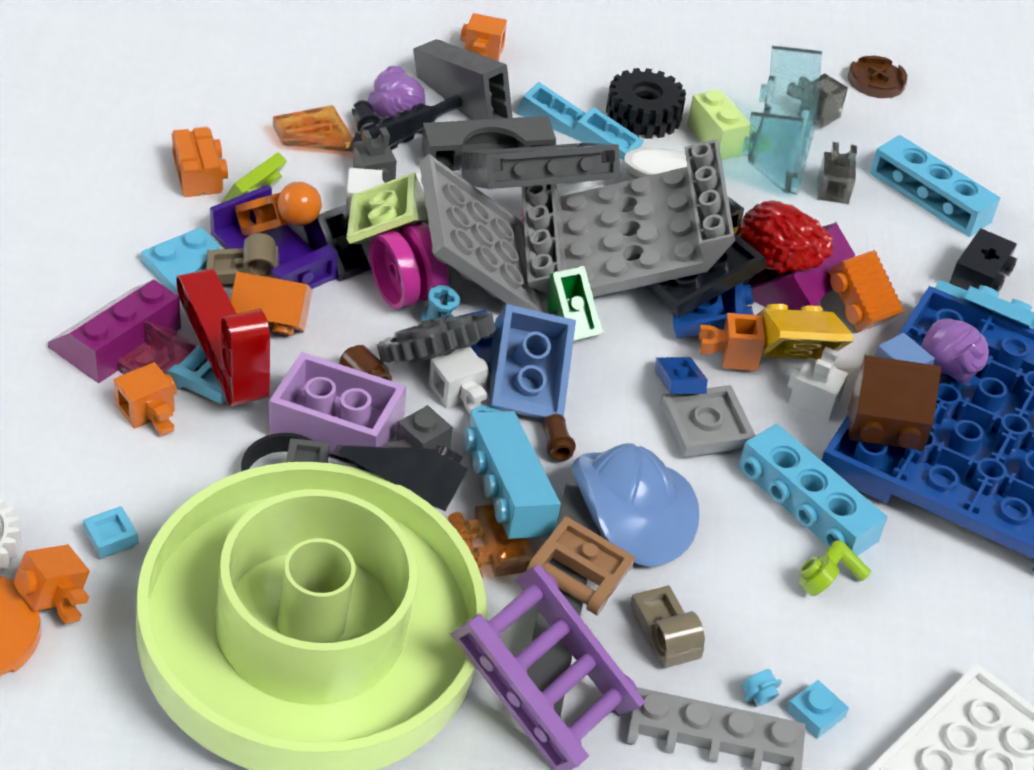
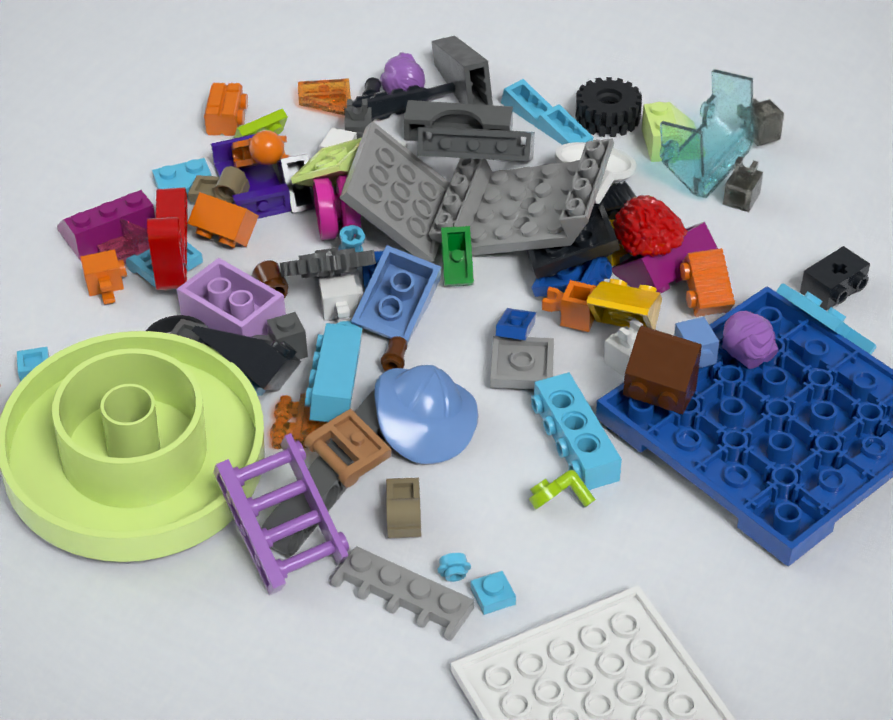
camera: 25 degrees right, 0 degrees up
orange brick [460,13,507,61] -> none
reddish brown tile [848,55,908,98] -> none
medium azure brick [870,135,1001,237] -> none

